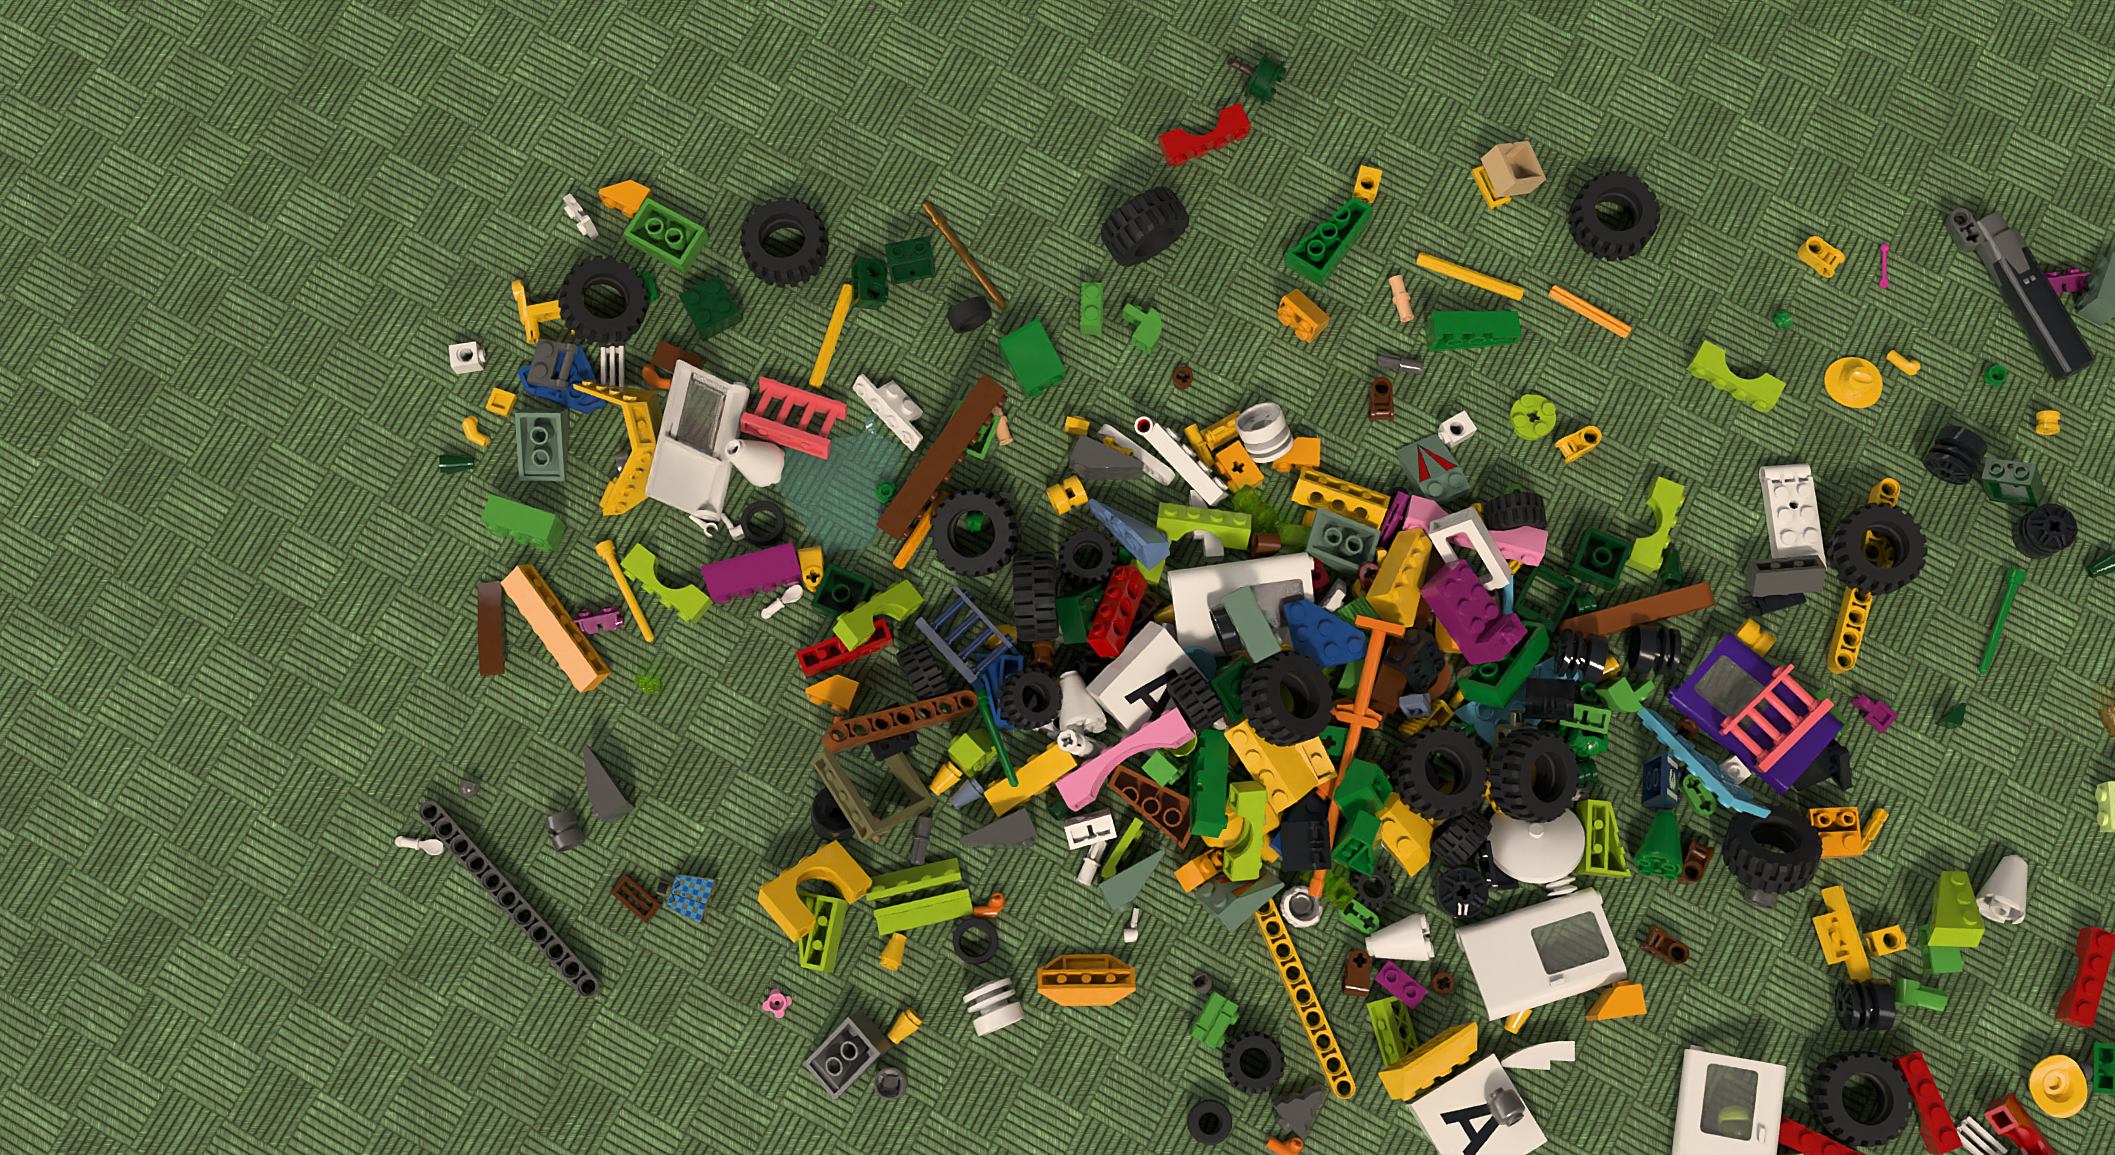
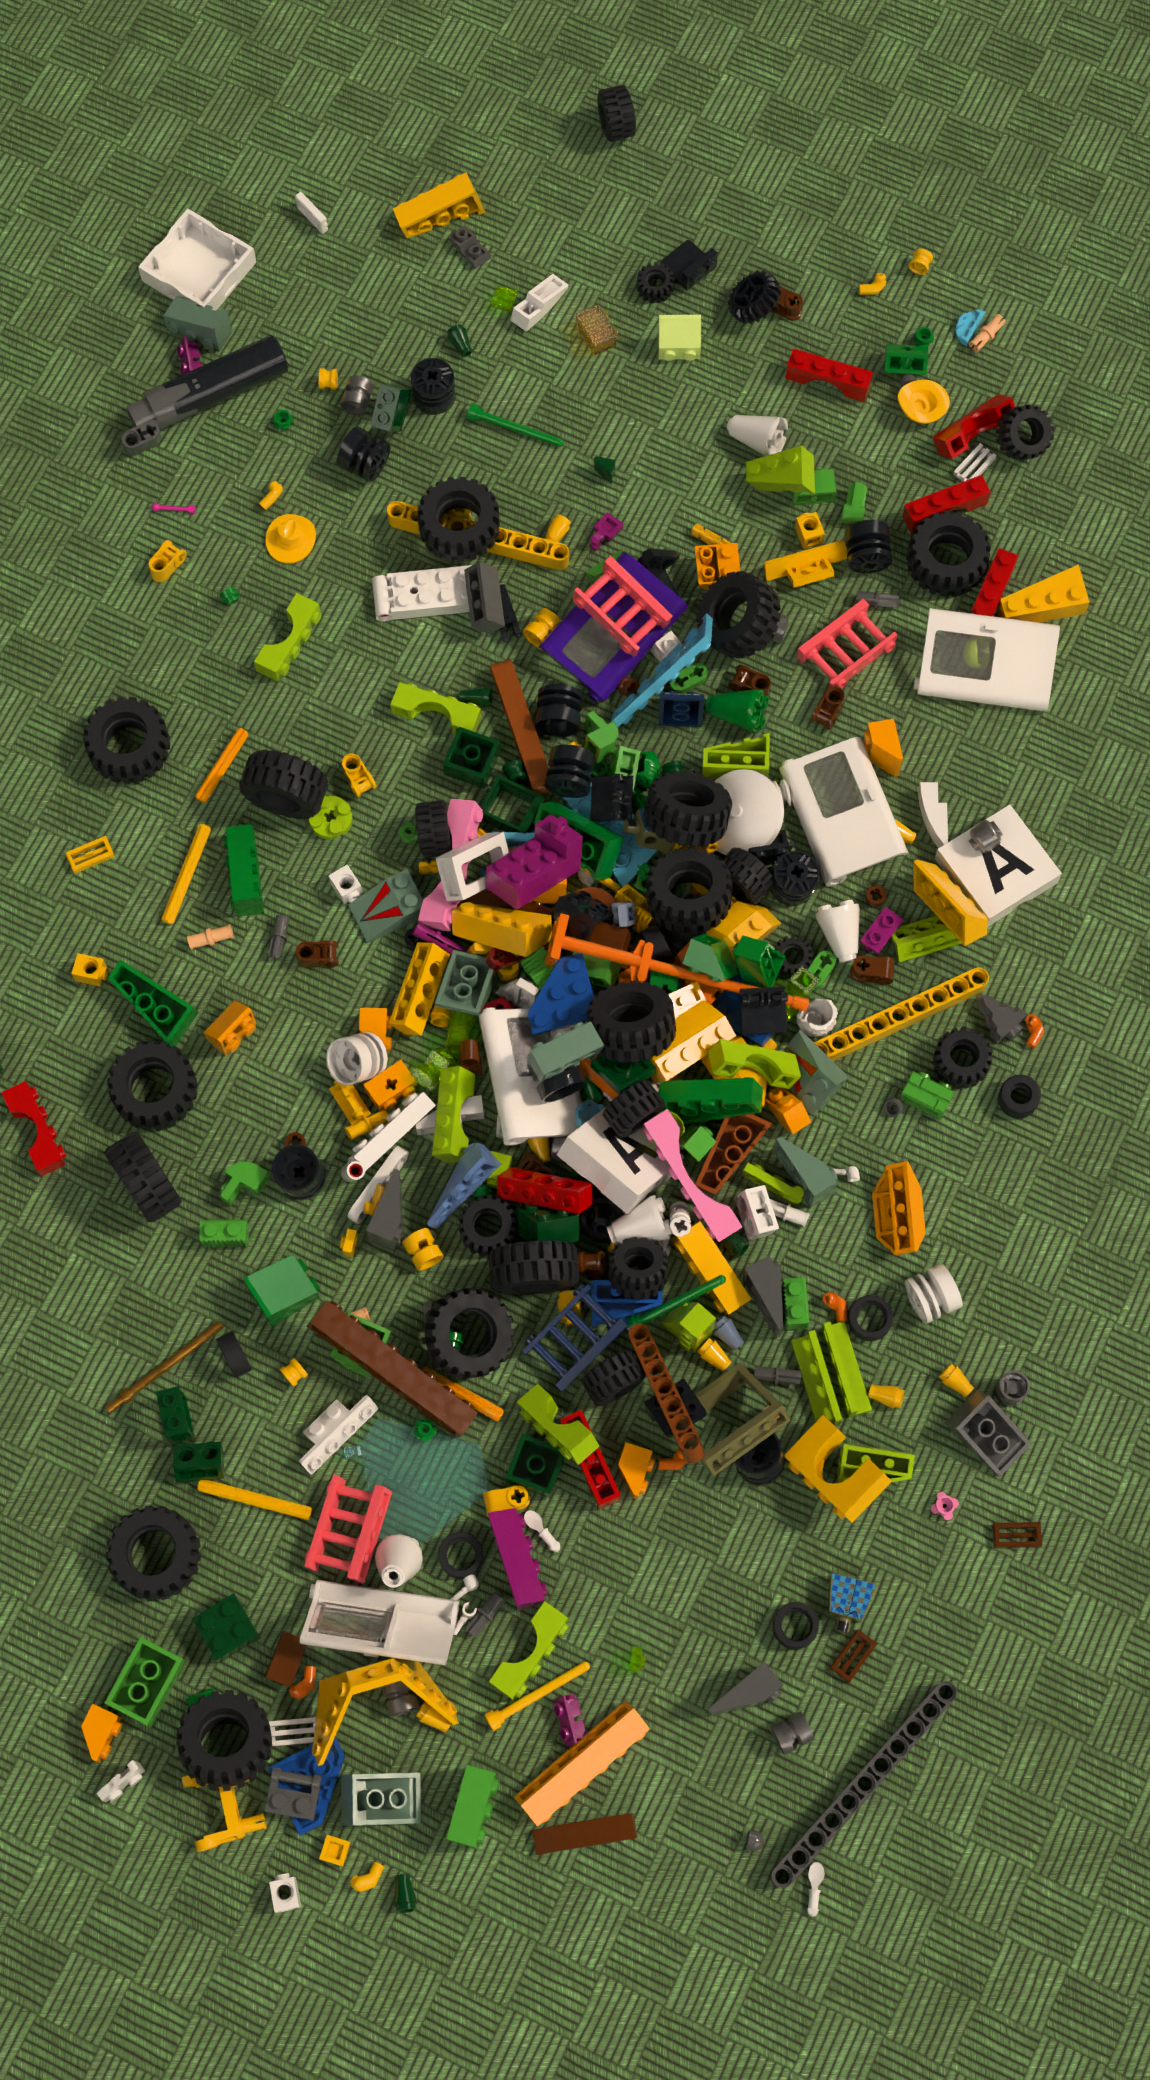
camera: 90 degrees left, 5 degrees down
tan piece [1481,141,1546,197] -> none
none -> black tyre [107,1040,198,1131]
none -> black tyre [239,750,328,819]
none -> black wheel [271,1144,326,1200]
none -> yellow wheel [279,1357,308,1387]
none -> flat silver wheel [340,375,374,416]
none -> dark grey axle [465,1592,505,1638]
none -> yellow cone [545,514,571,542]
none -> black tyre [640,924,674,964]
none -> black tyre [773,1602,819,1650]
none -> bright green brick [781,1278,810,1330]
none -> coral fence [797,599,897,689]
none -> dark grey axle [856,591,899,608]
none -> reddish brown tile [992,1522,1042,1548]

